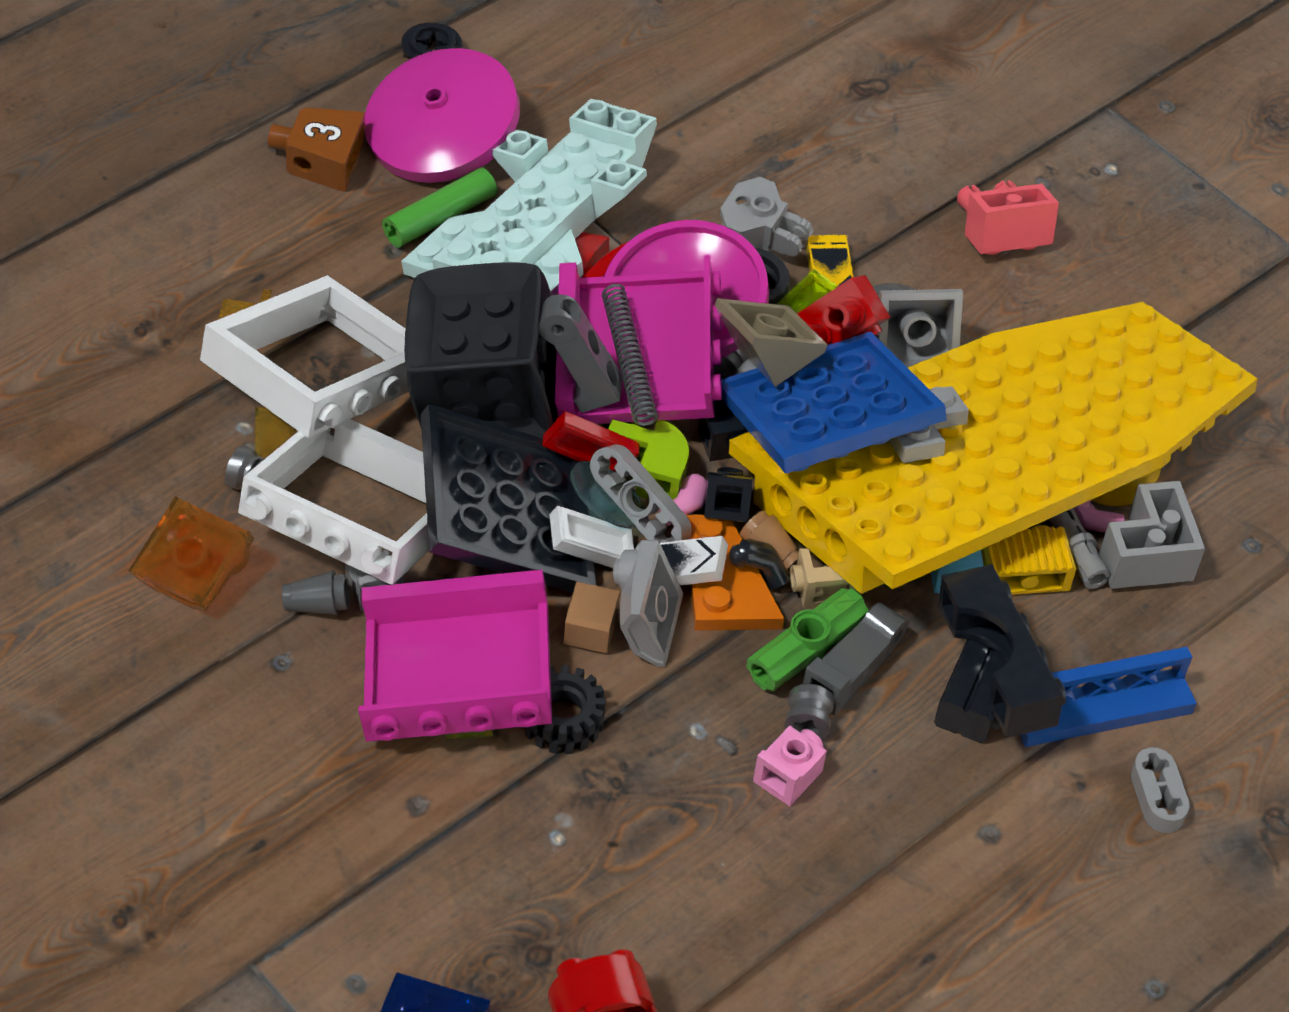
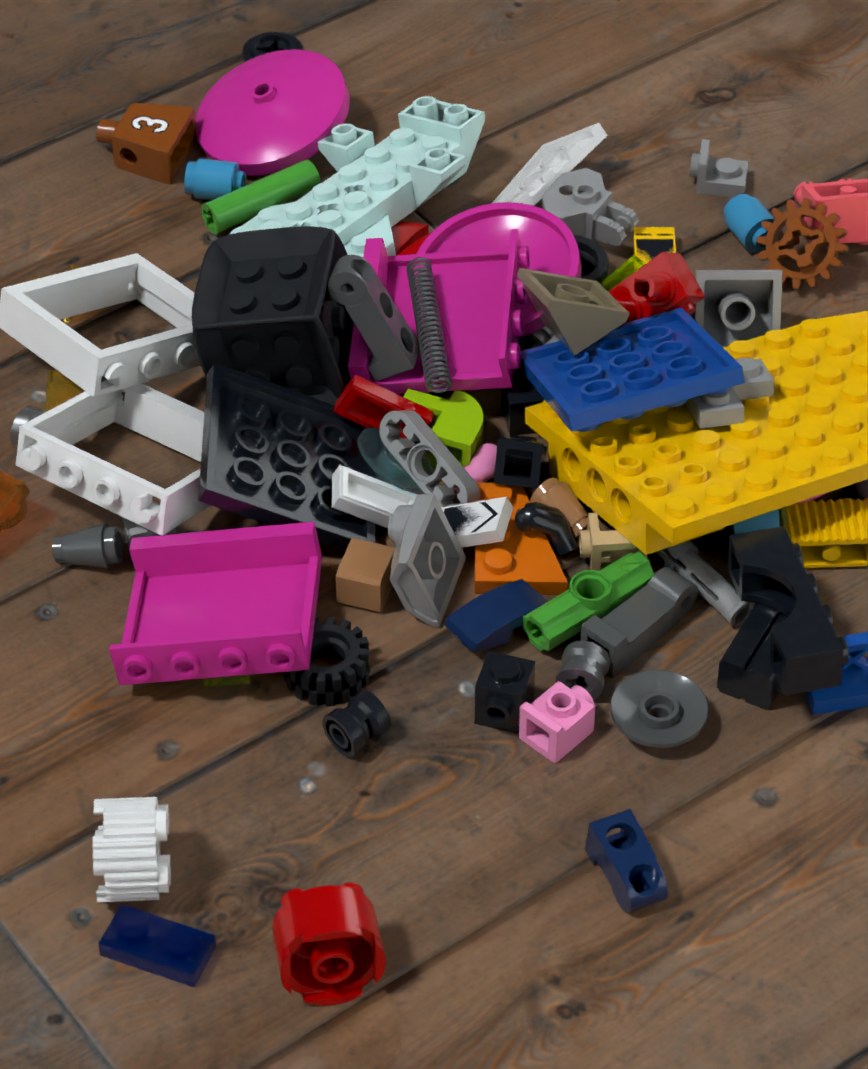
camera: 10 degrees right, 5 degrees down
none -> white brick [92,797,171,902]
none -> dark azure brick [184,158,246,200]
none -> black wheel [322,690,391,757]
none -> dark blue slope [444,579,548,652]
none -> black brick [474,651,535,734]
none -> white wing [491,123,608,206]
none -> dark blue leg [585,809,668,913]
none -> dark grey dish [610,670,708,748]
none -> light grey pin [656,541,754,626]
none -> light grey bracket [690,139,748,198]
none -> dark azure brick [723,194,779,253]
none -> dark orange gear [756,198,849,290]

